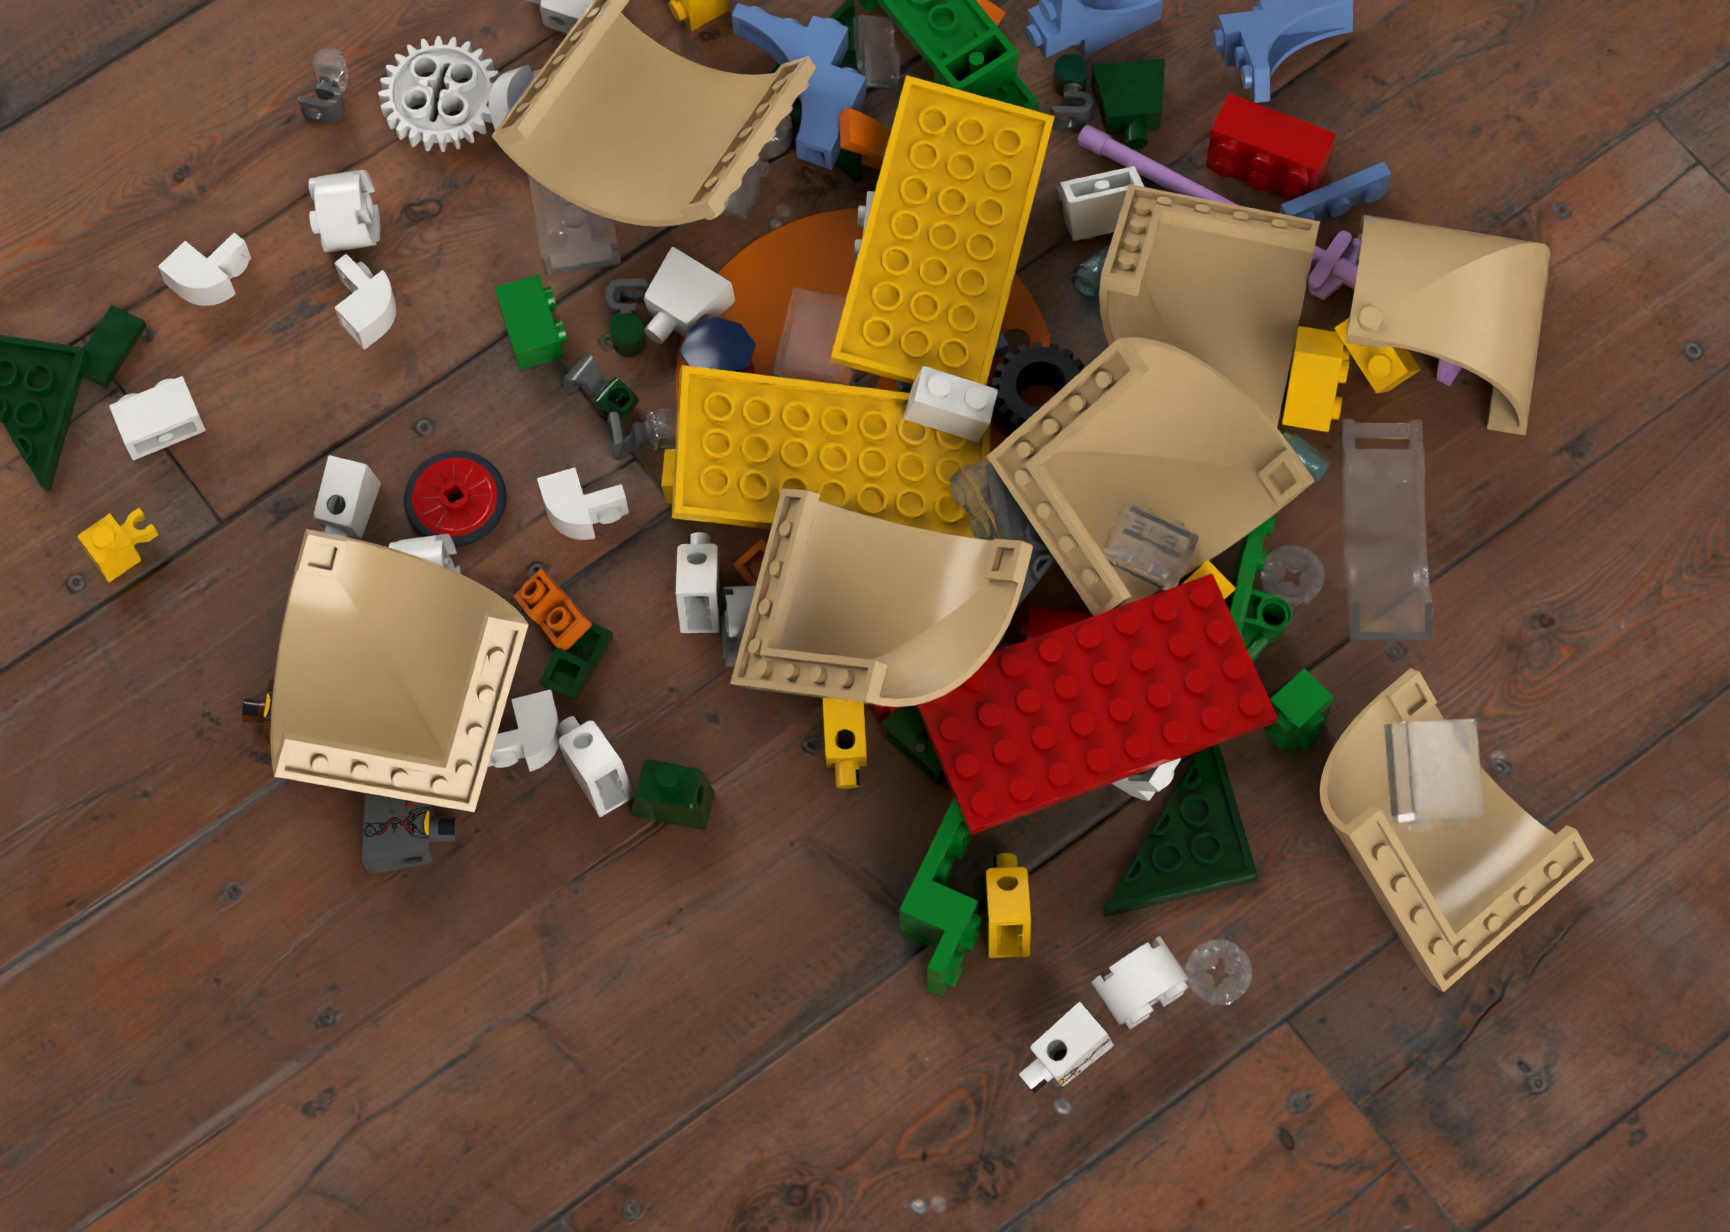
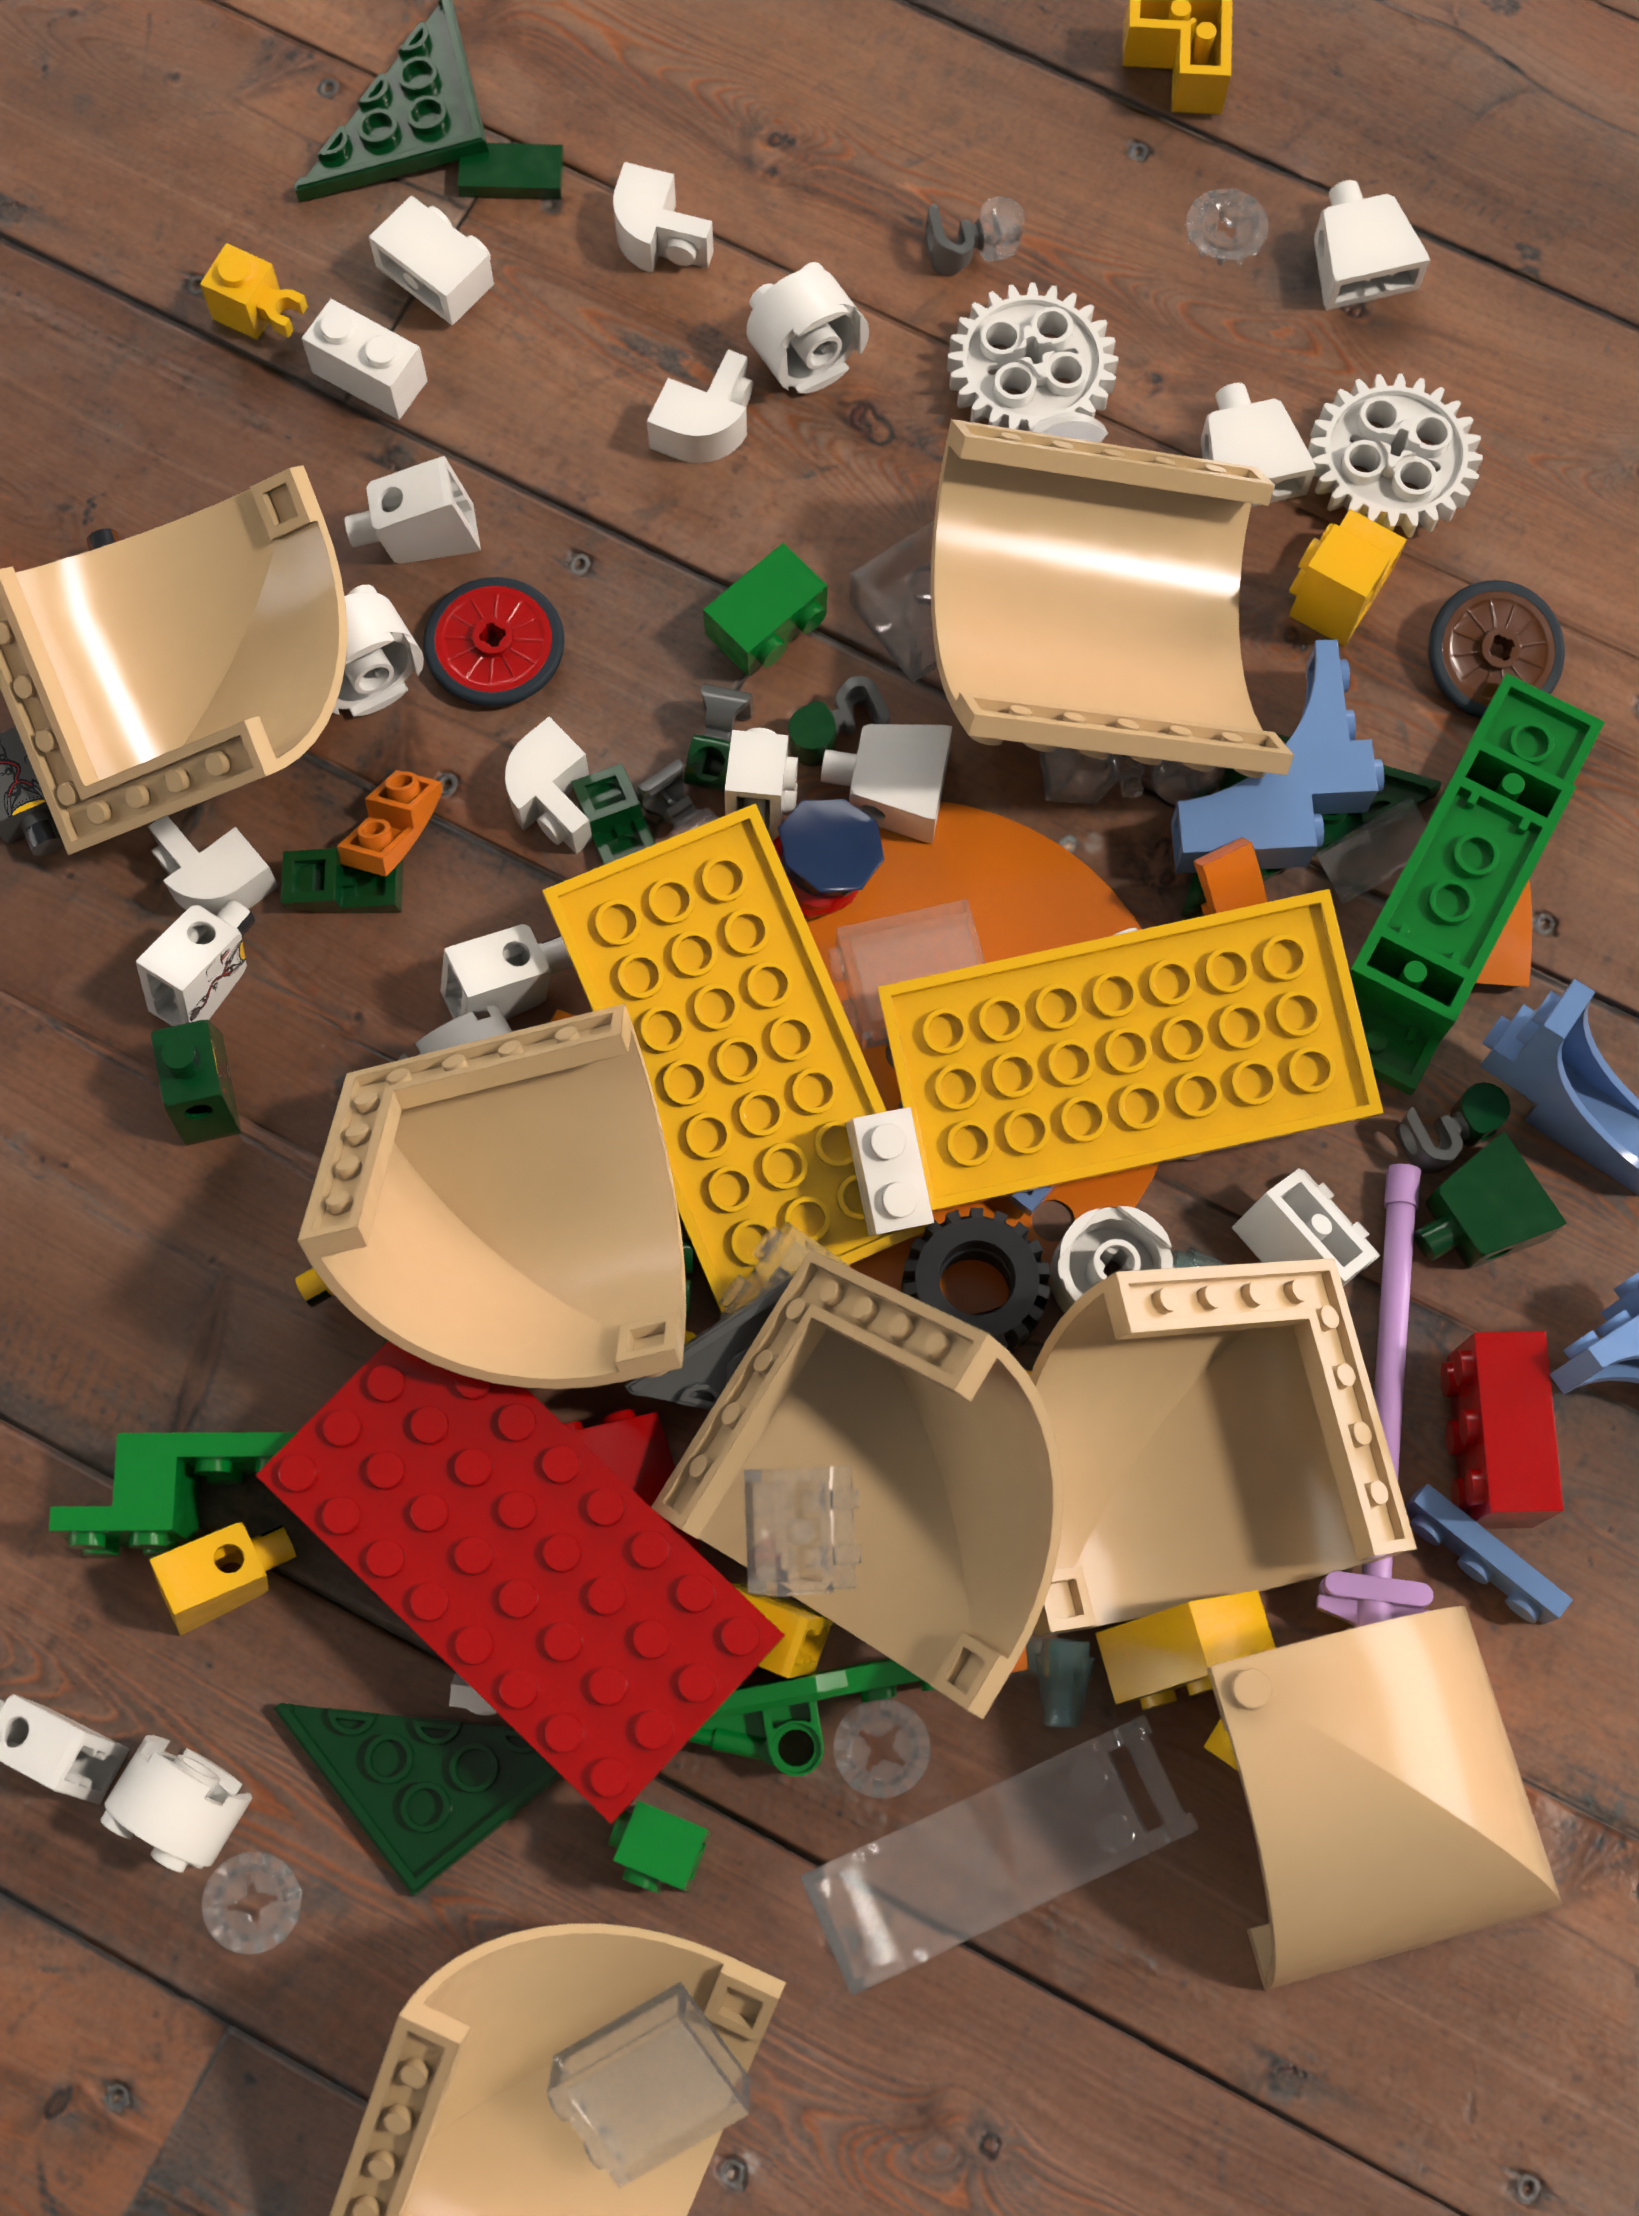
camera: 60 degrees right, 5 degrees up
none -> white brick [302,299,428,420]
none -> dark green slope [571,763,655,865]
none -> white brick [725,728,798,842]
none -> white brick [1048,1206,1175,1313]

